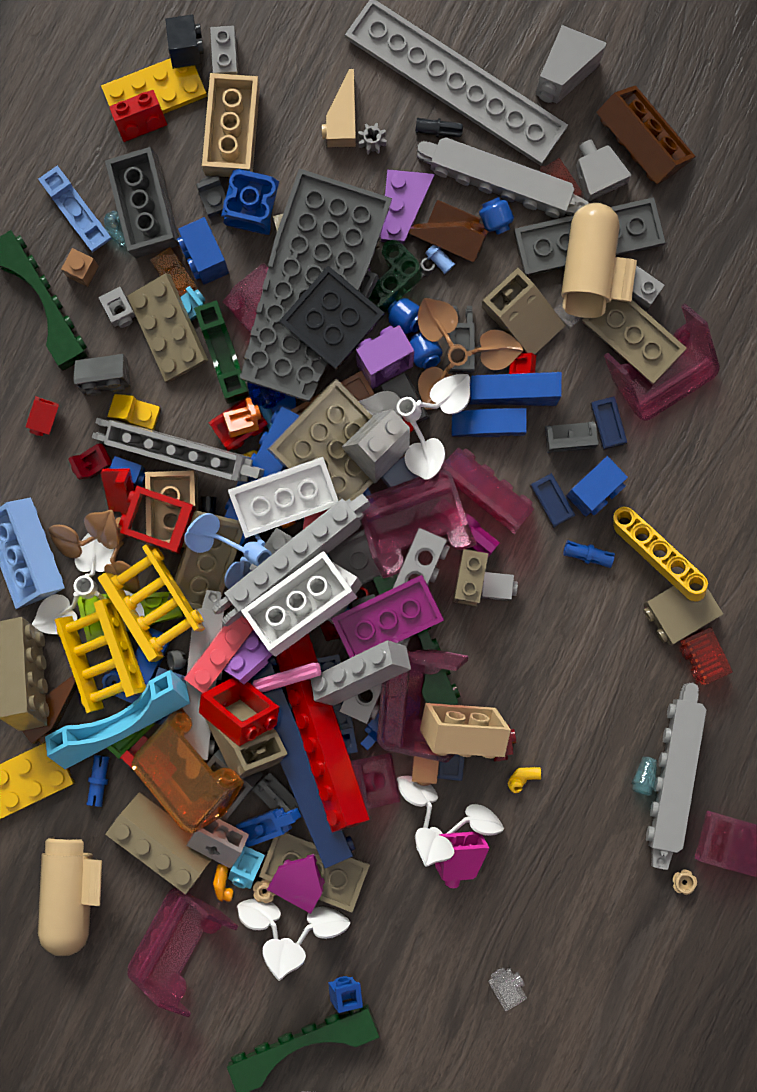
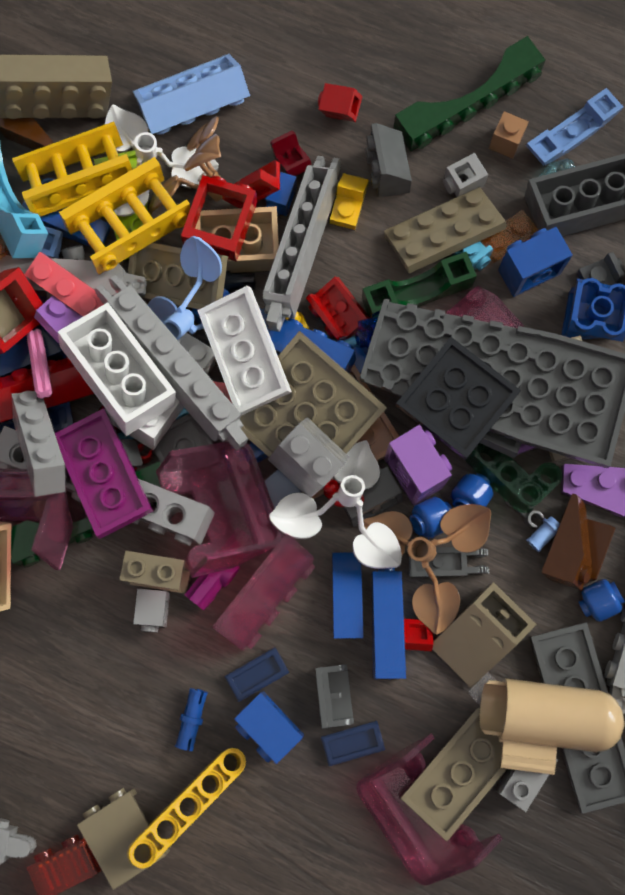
camera: 90 degrees right, 5 degrees down
orange bracket [223,398,261,437] -> none

